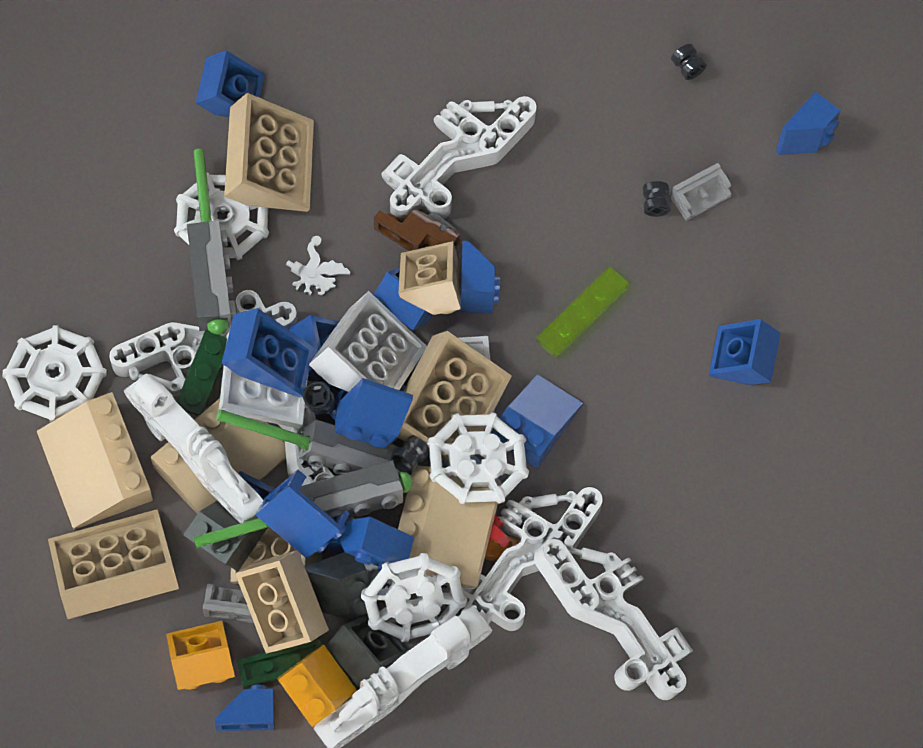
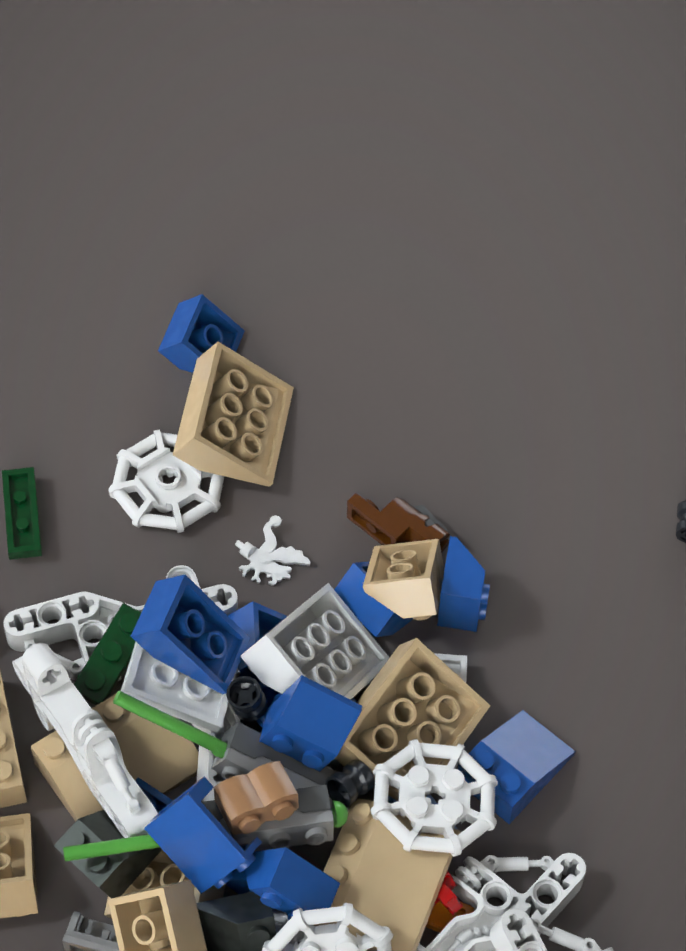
camera: 10 degrees right, 10 degrees down
piece [187,149,236,335] -> none
white beam [381,96,536,222] -> none
clear neon green tile [536,266,629,358] -> none
none -> dark green plate [2,467,42,560]
none -> medium nougat brick [214,761,299,835]

